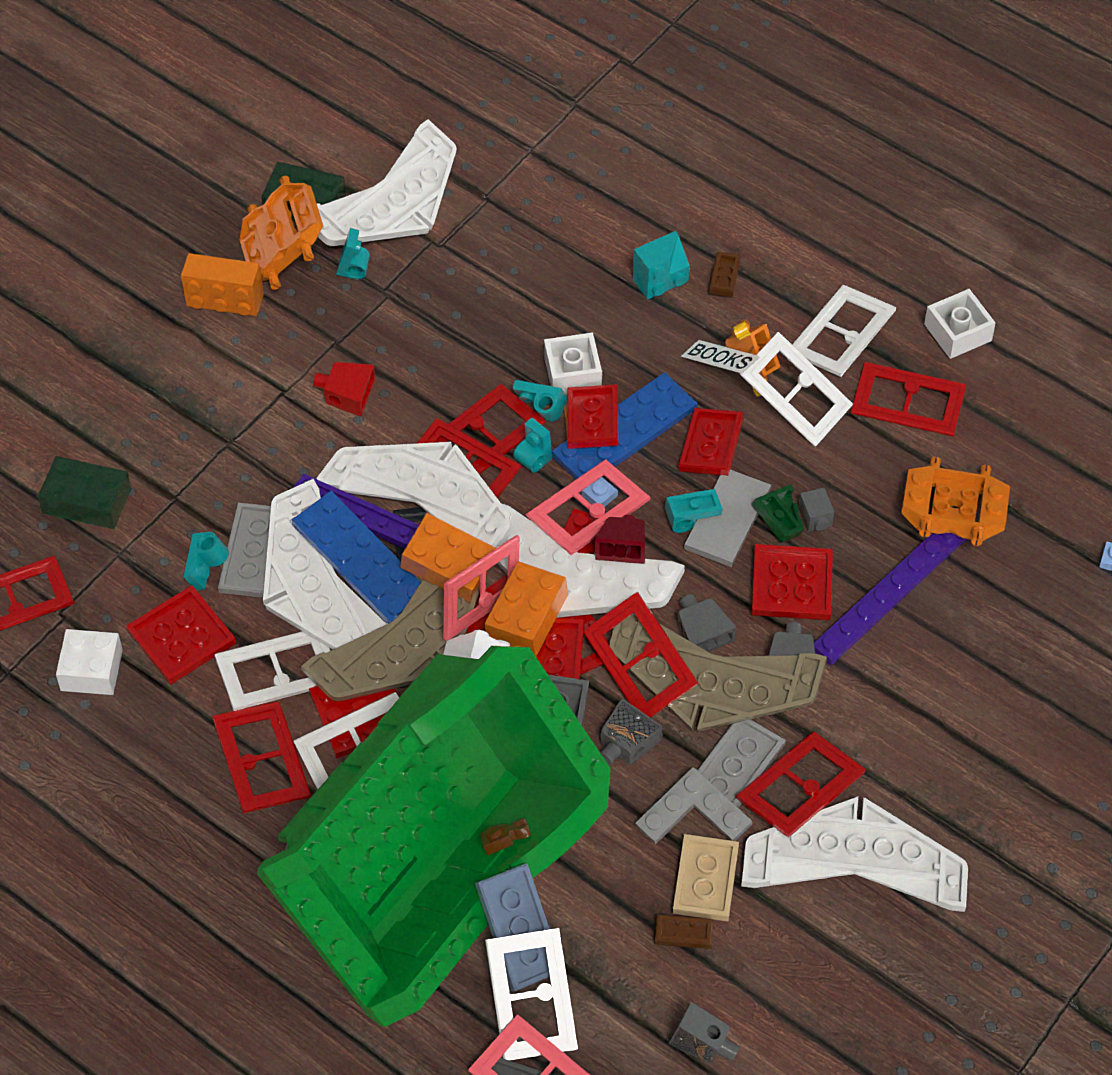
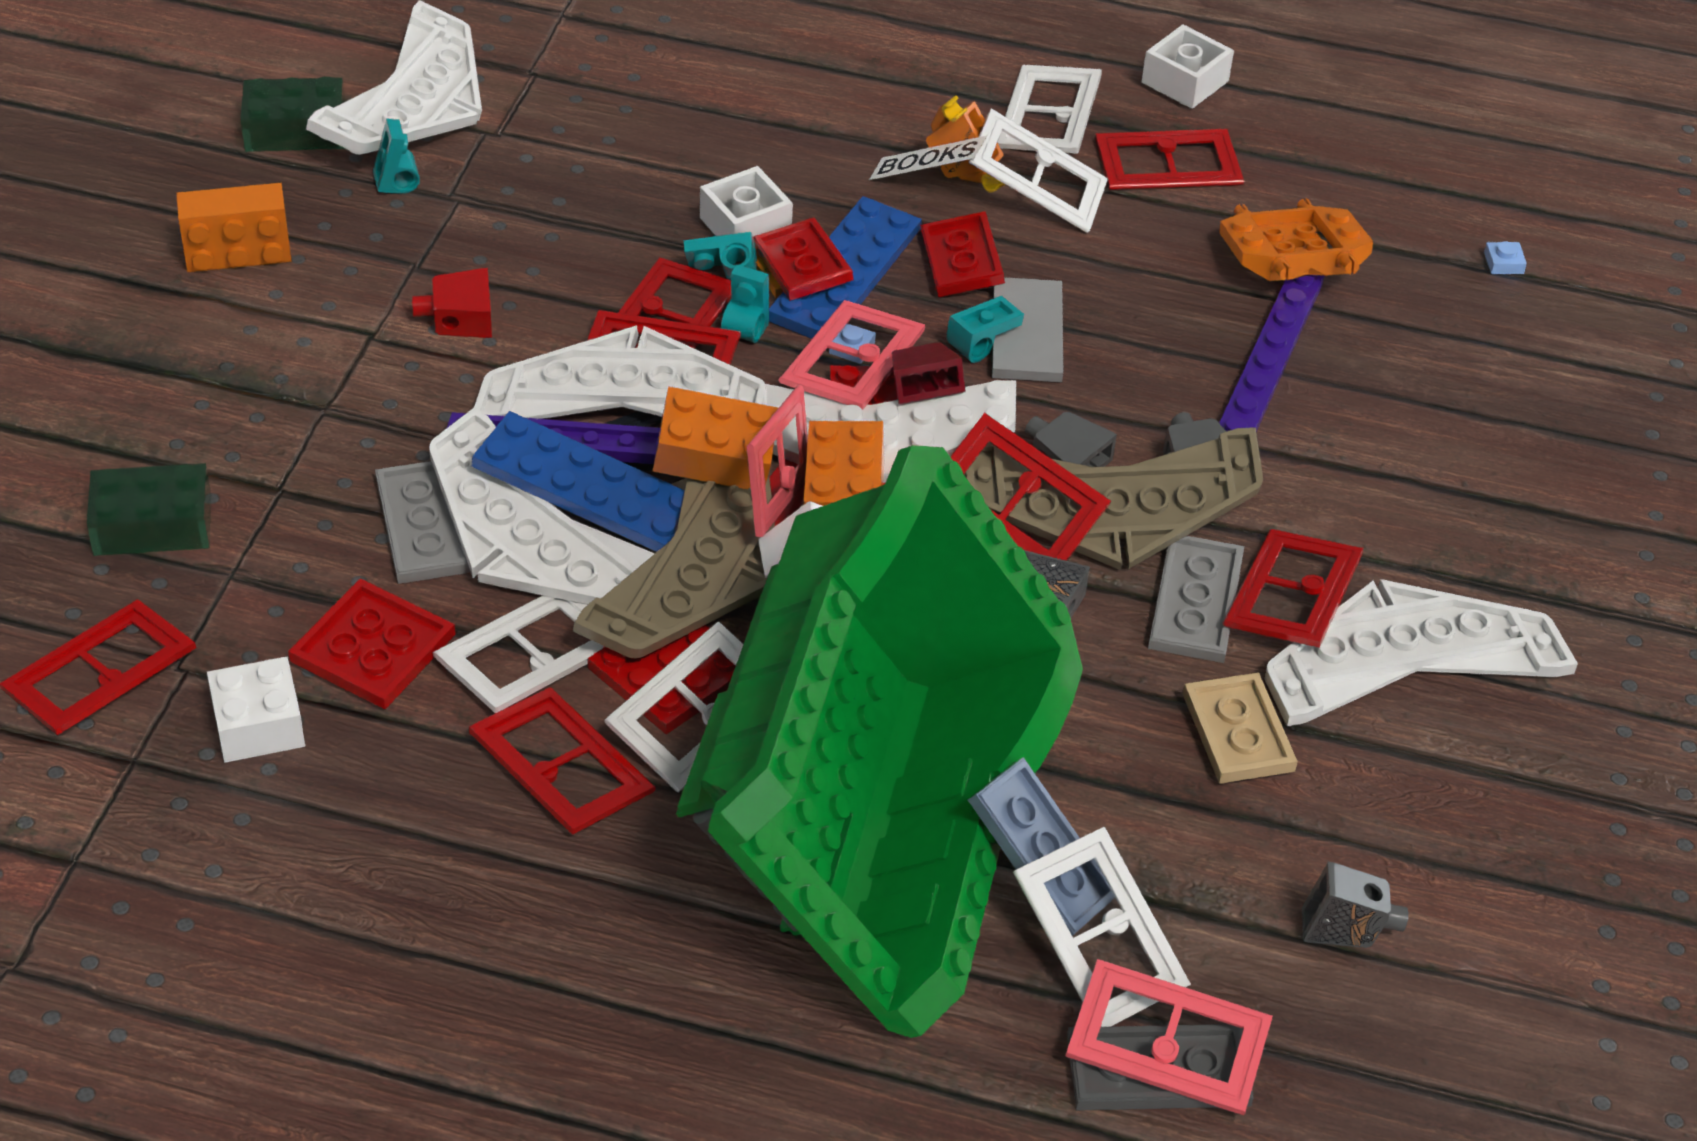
camera: 25 degrees left, 10 degrees down
teal plate [183,532,229,591] -> none
orange piece [239,176,324,290] -> none
reddish brown plate [480,817,531,855] -> none
teal slope [633,231,690,300] -> none
light grey plate [635,767,753,845] -> none
reddish brown plate [655,915,713,949] -> none
reddish brown plate [709,251,741,297] -> none
dark green wing [752,484,804,543] -> none
red plate [752,544,833,620] -> none
dark grey brick [798,488,834,532] -> none

